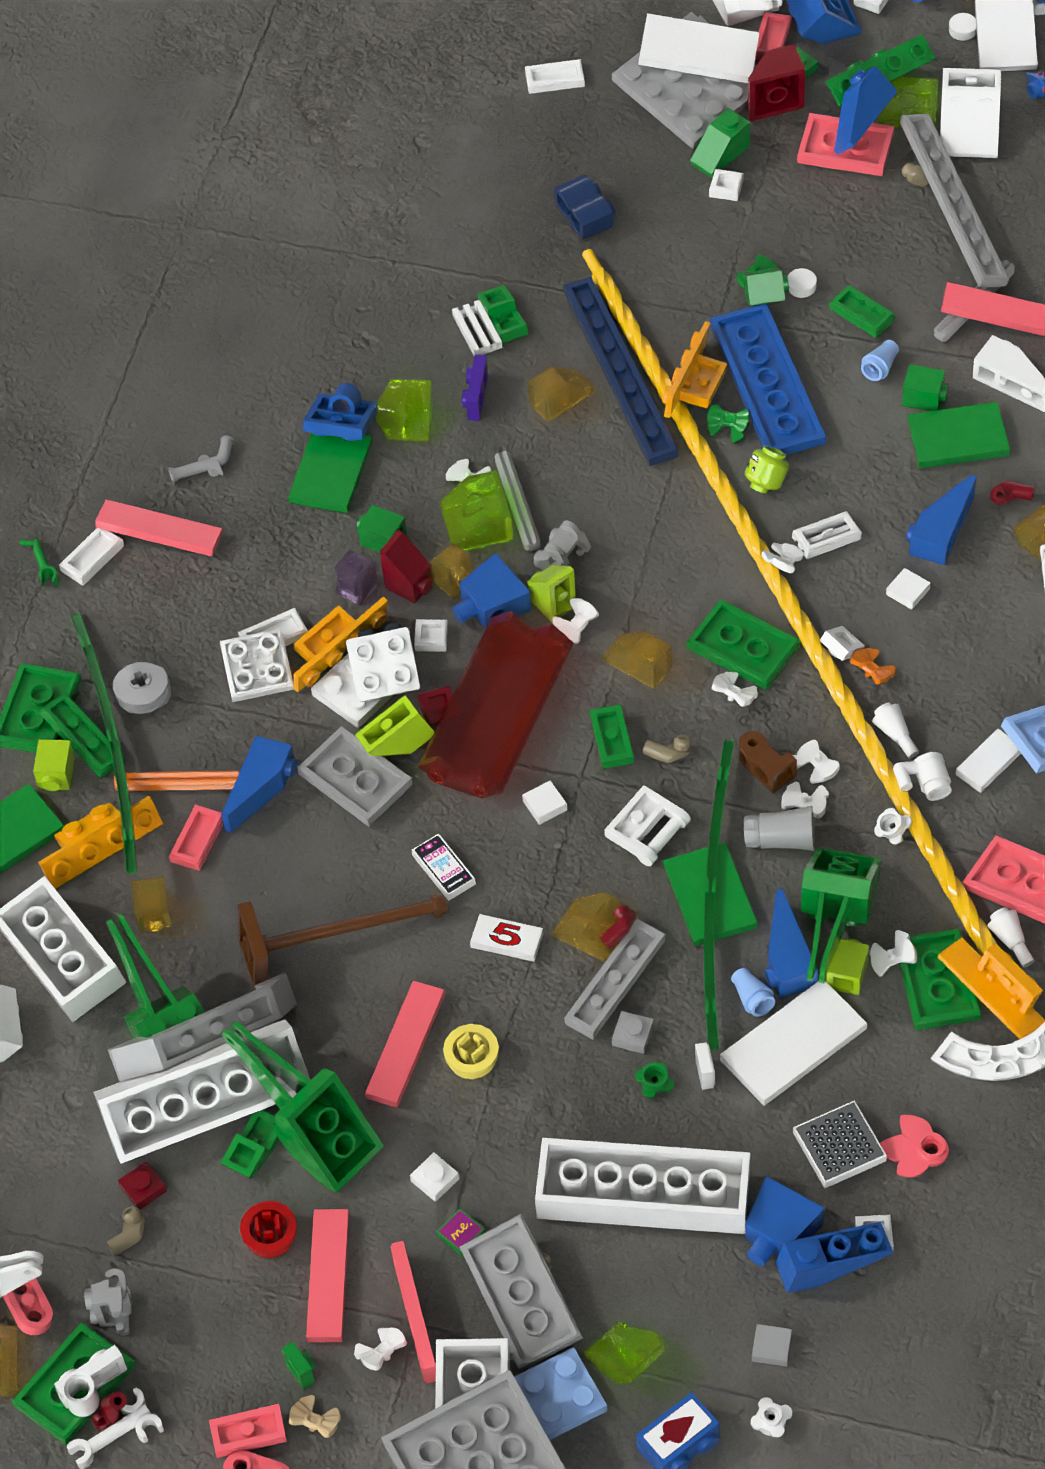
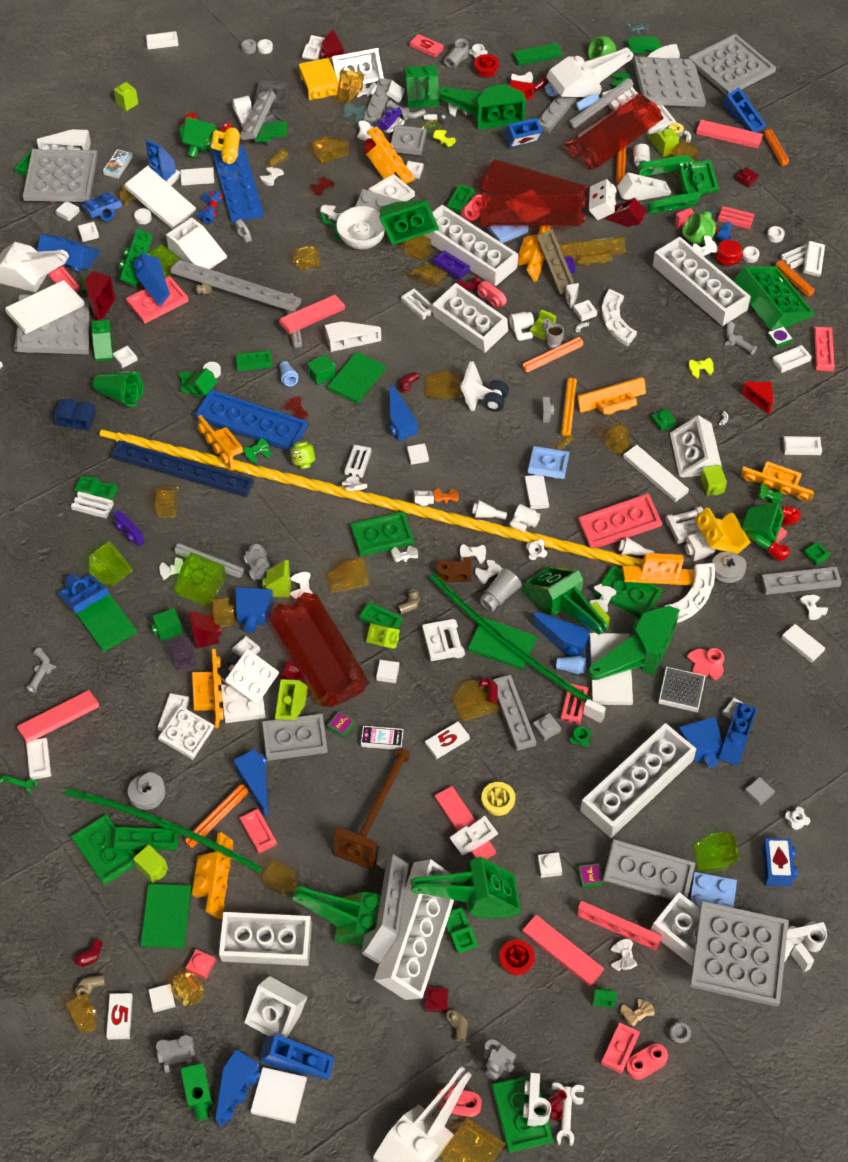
camera: 55 degrees left, 0 degrees up
none -> green cone [92,371,144,407]
none -> clear red piece [284,397,309,420]
none -> tile [327,711,355,738]
none -> lime bracket [366,623,400,649]
none -> white slope [450,816,498,855]
none -> coral tile [560,683,588,725]
none -> green slope [589,606,680,680]

